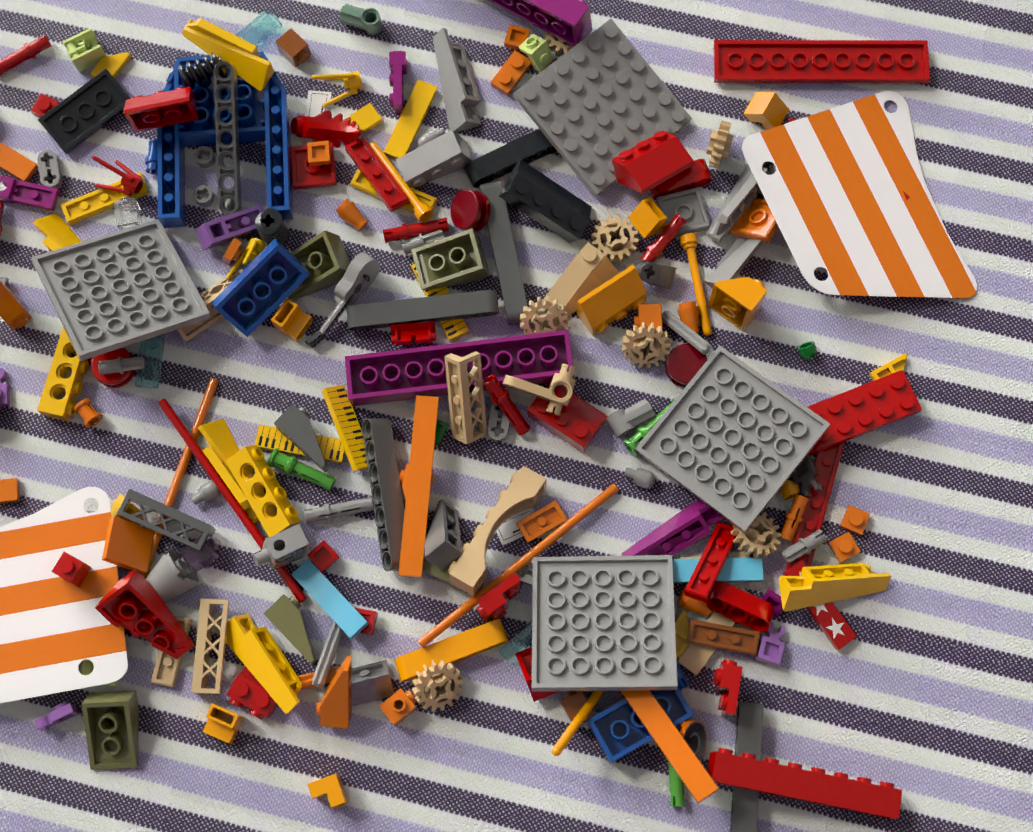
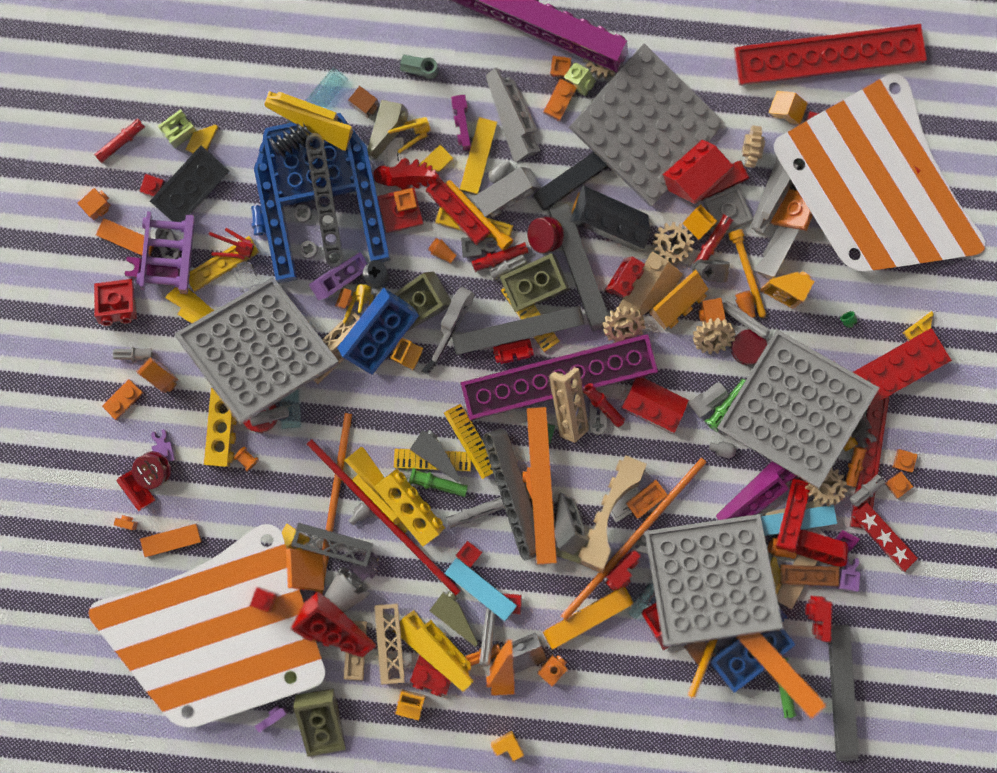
camera: 15 degrees left, 10 degrees up
red slope [124,87,199,132] -> none
light grey torso [252,524,309,569] -> none
tan gear [412,660,464,712] -> none
tan piece [502,364,576,416] -> none
black tile [679,719,707,761] -> none
red brick [707,748,902,819] -> none
yellow wedge [779,563,891,612] -> none
none -> medium lavender fence [136,211,195,294]
none -> slope [367,100,408,160]
none -> dark grey plate [461,237,495,258]
none -> red plate [604,256,645,298]

